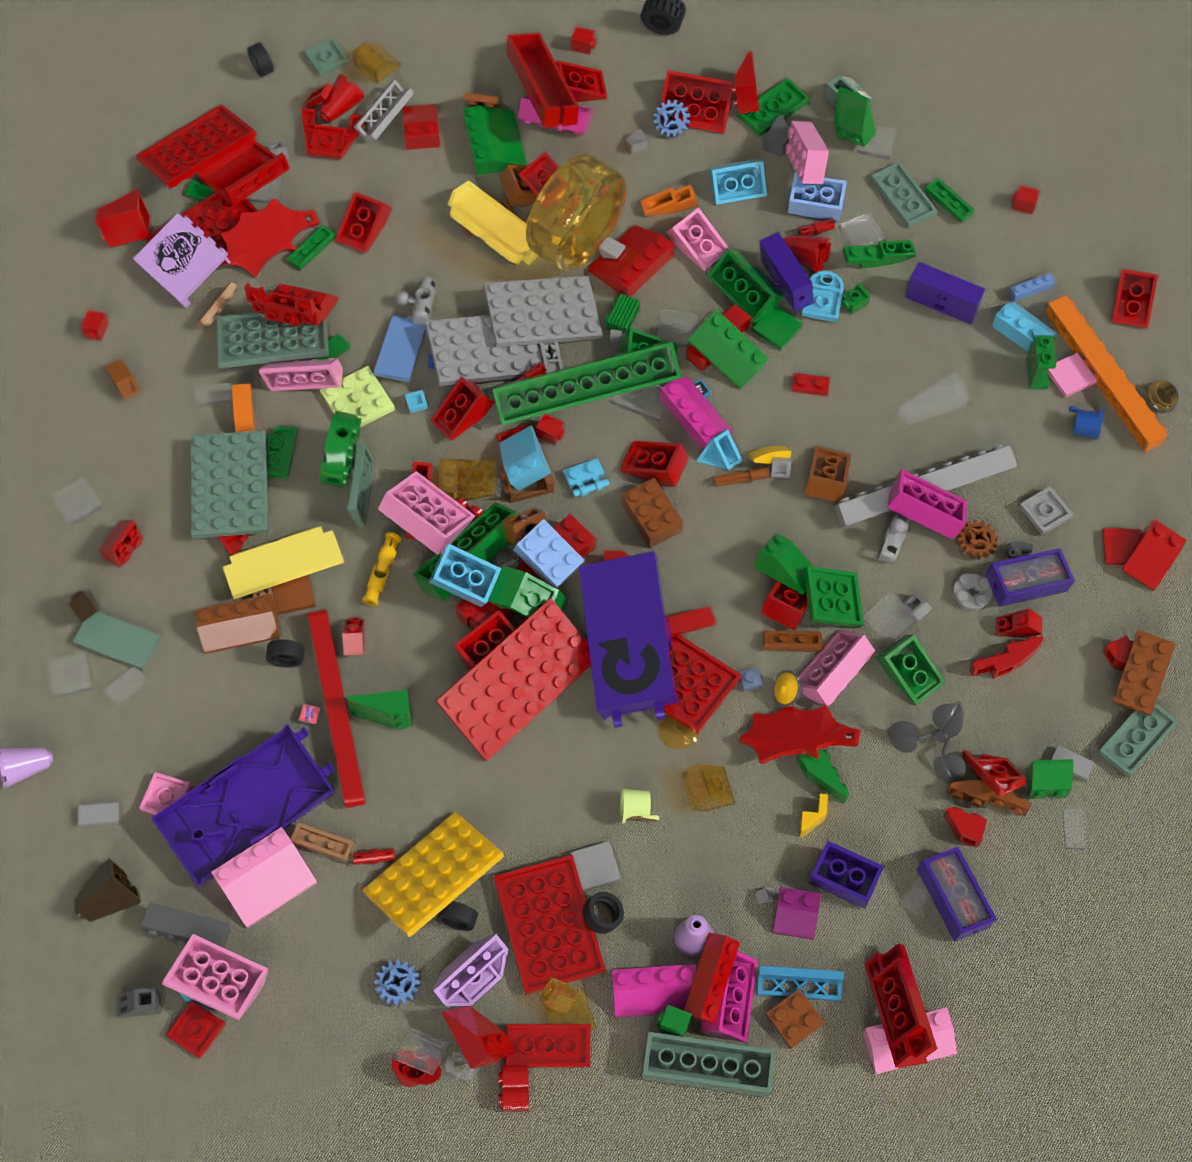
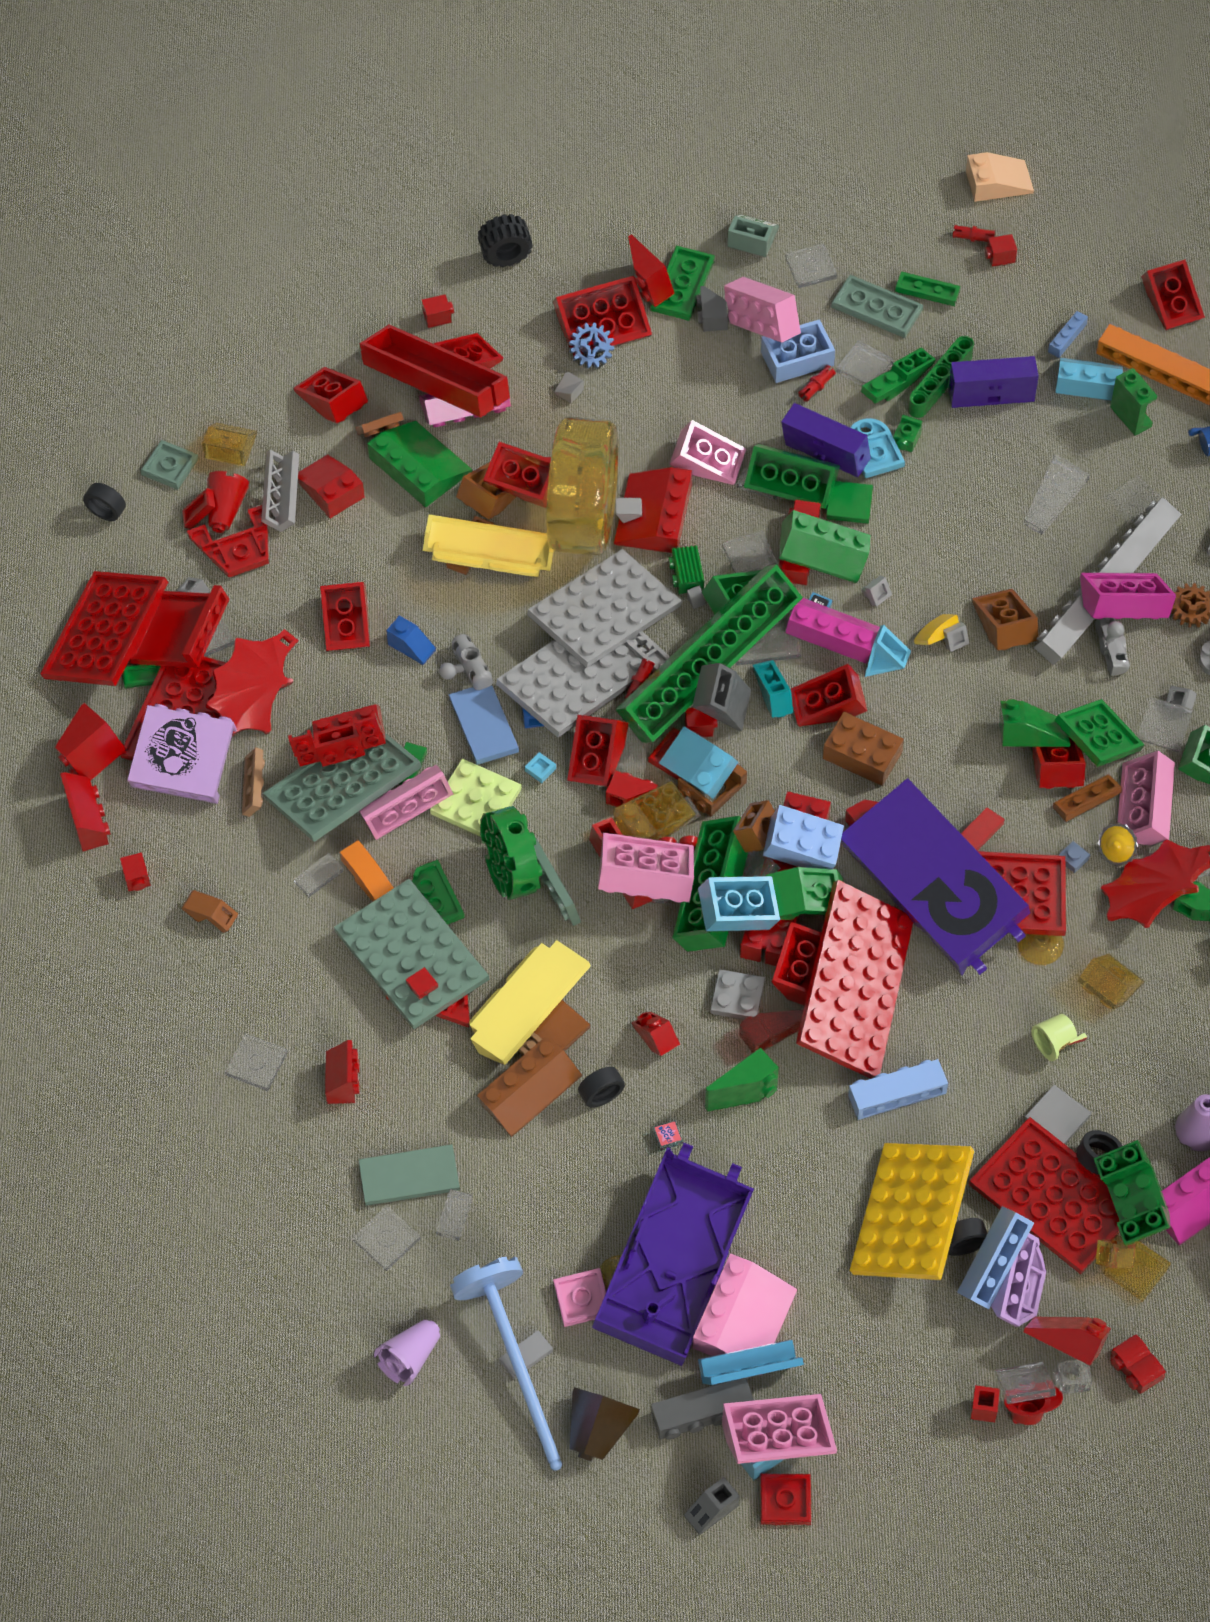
camera: 30 degrees left, 5 degrees down
dark brown slope [68,590,101,622] -> none
green tile [286,224,336,271] -> none
medium nougat plate [290,822,355,863] -> none
red beam [307,609,366,809] -> none
red pin [353,847,395,865] -> none
yellow piece [361,532,402,607] -> none
medium blue gear [374,960,421,1007] -> none
red tile [505,1024,591,1068] -> none
medium azure plate [563,458,609,497] -> none
orange slope [640,184,699,216] -> none
medium azure slope [708,159,767,205] -> none
dark orange axle [713,467,770,487] -> none
red cone [783,236,831,272] -> none
red plate [791,373,830,397] -> none
green slope [834,87,876,147] -> none
bright pink tile [1047,353,1097,398] -> none
none -> red slope [60,772,111,852]
none -> red slope [293,367,369,423]
none -> blue slope [386,615,436,665]
none -> red tile [406,967,438,1000]
none -> light blue piece [450,1257,562,1471]
none -> red slope [606,771,658,810]
none -> dark grey slope [692,663,751,731]
none -> dark azure fence [698,1340,804,1385]
none -> light grey plate [711,969,765,1022]
none -> clear red slope [739,1009,804,1053]
none -> teal slope [752,660,794,718]
none -> light blue brick [848,1059,948,1120]
none -> light grey tile [862,575,892,607]
none -> green beam [908,336,974,418]
none -> red pin [953,225,995,242]
none -> light blue brick [957,1206,1034,1309]
none -> light nougat slope [966,152,1034,202]
none -> red brick [970,1385,1000,1423]
none -> green slope [1094,1140,1171,1246]

